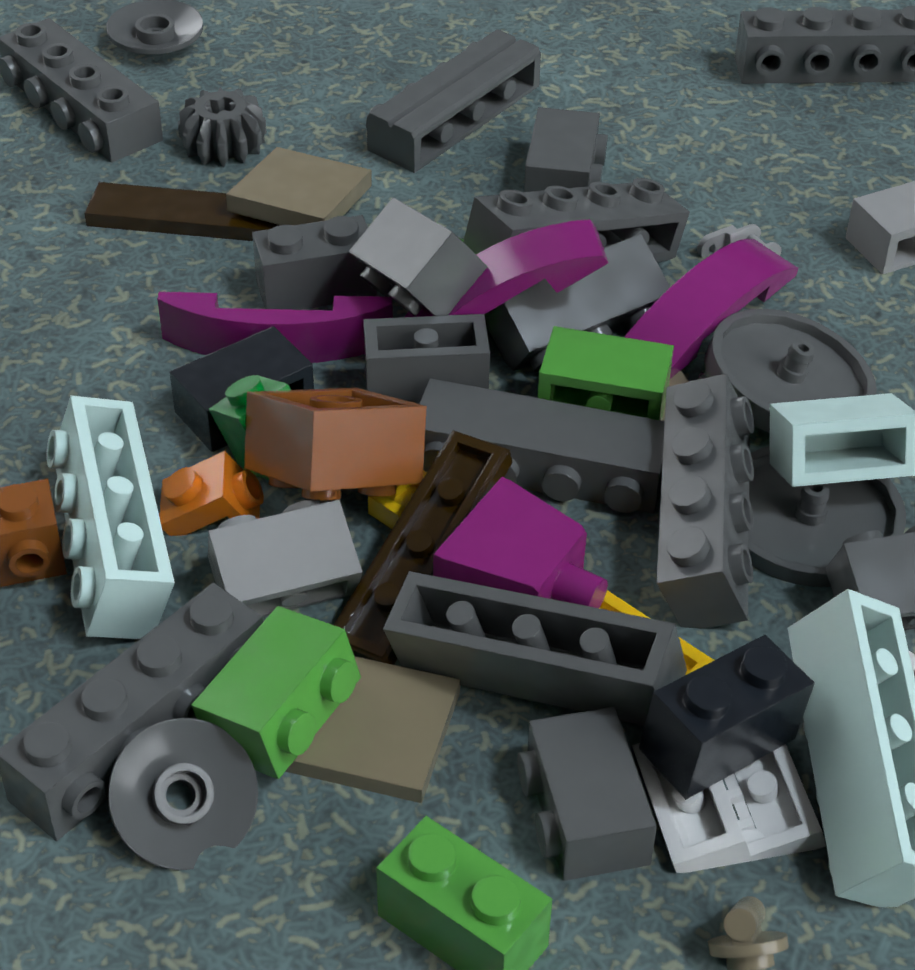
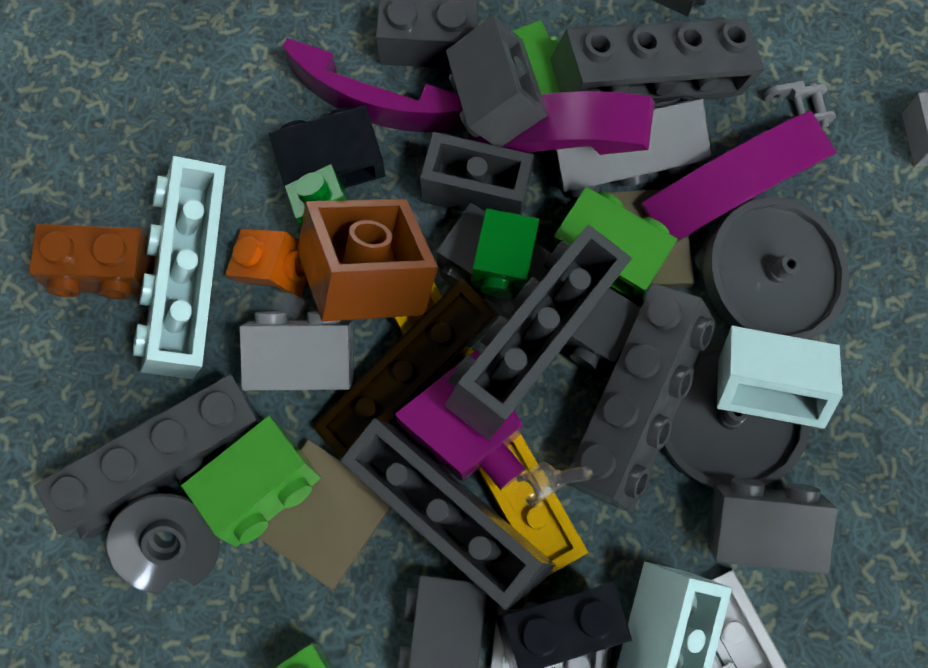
camera: 20 degrees right, 30 degrees up
none -> dark grey brick [444,224,632,441]
none -> green brick [473,208,539,298]
none -> clear hand [517,462,593,505]

